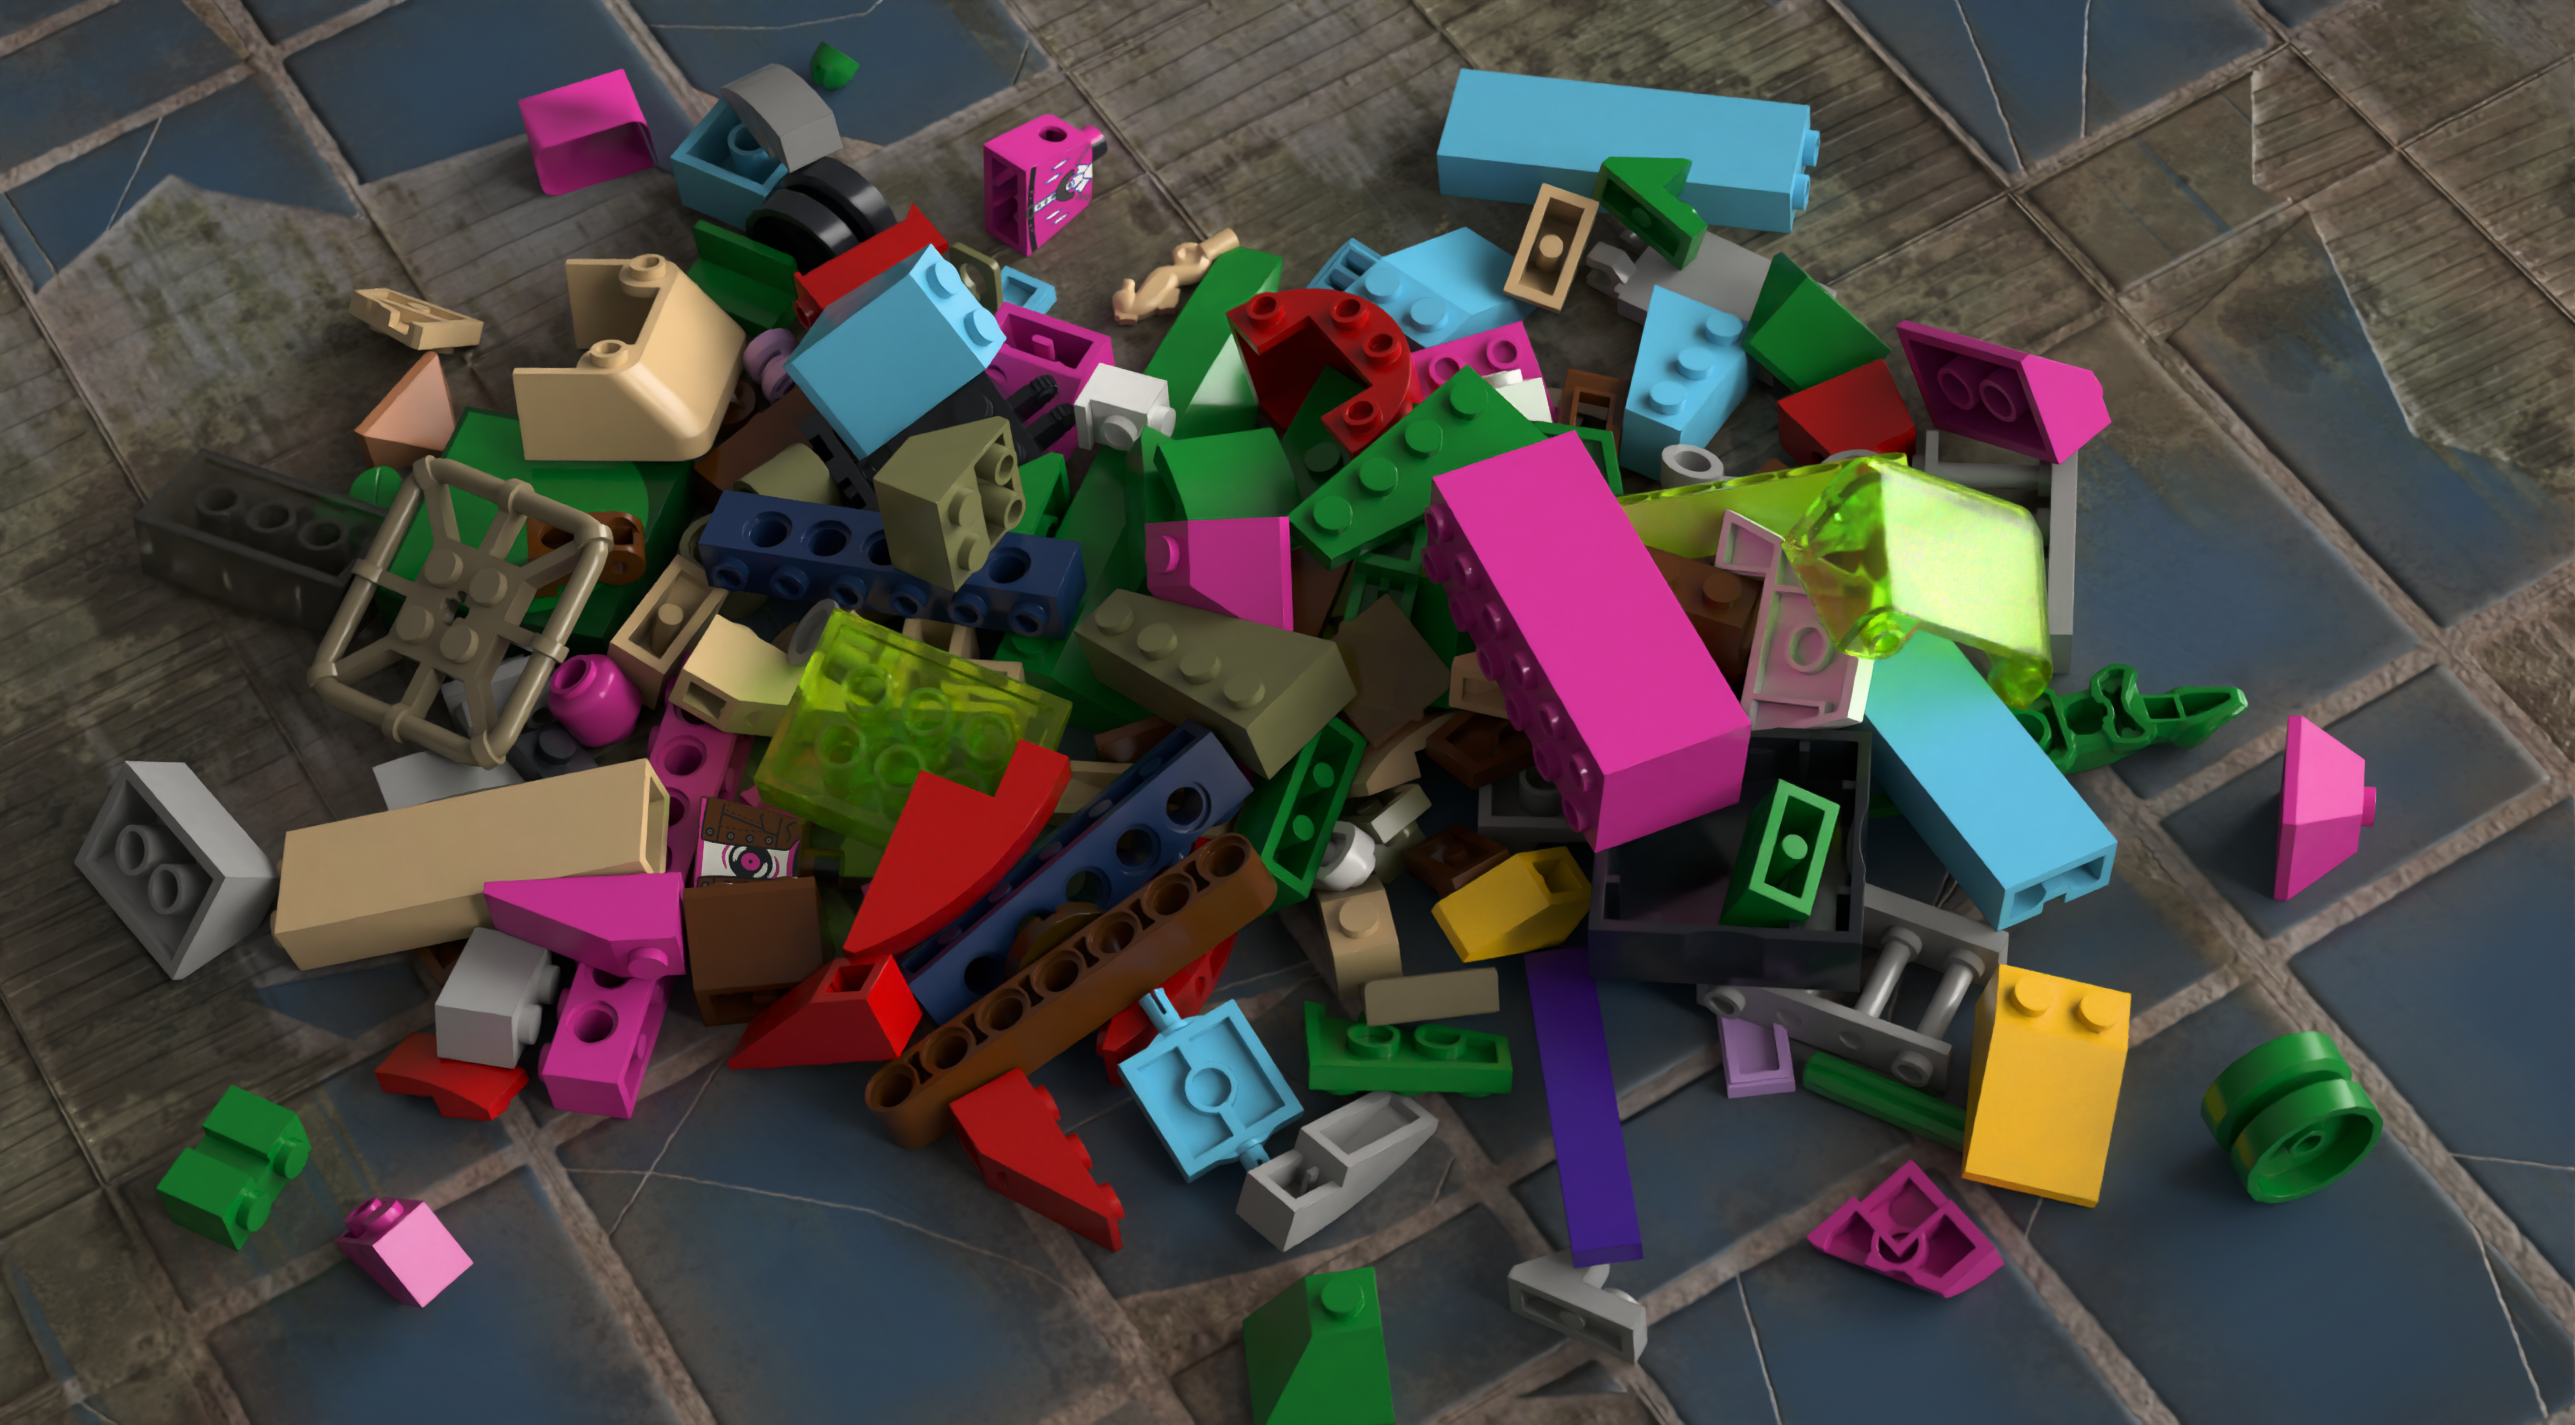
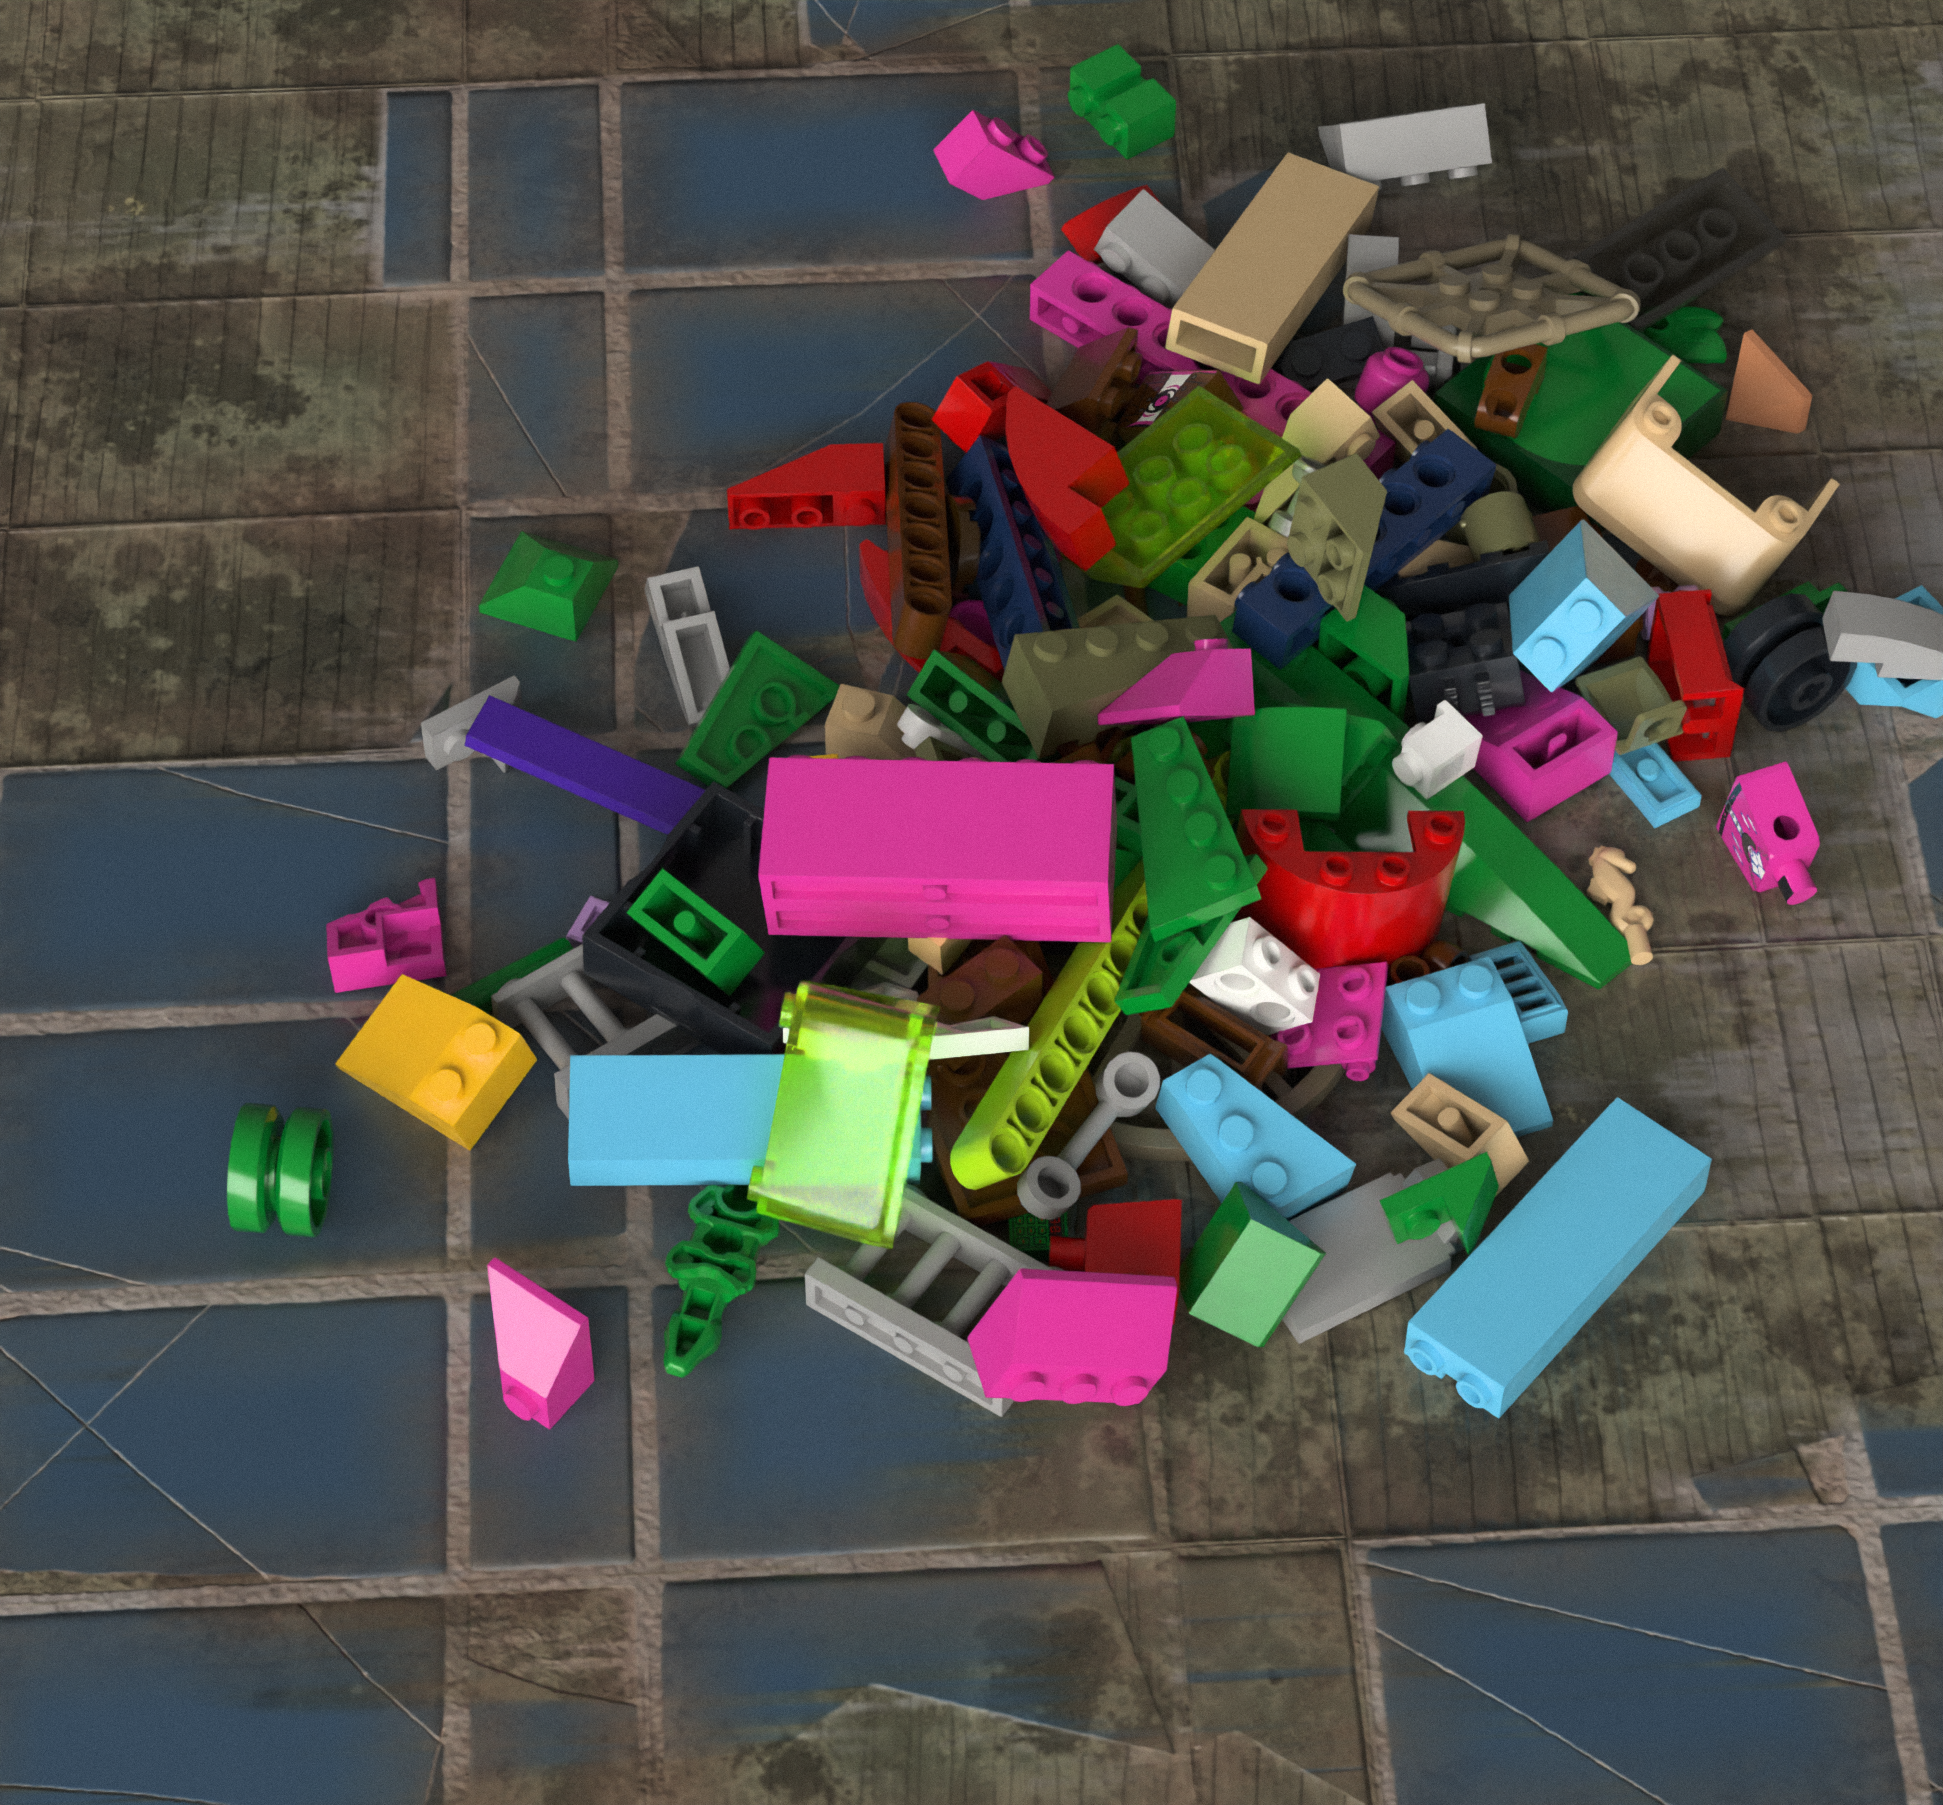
camera: 110 degrees right, 0 degrees up
tan wing [349,288,484,354] -> none
dark pink slope [483,872,689,980] -> none
medium azure plate [1117,987,1304,1184] -> none
dark tan slope [1358,967,1499,1026] -> none

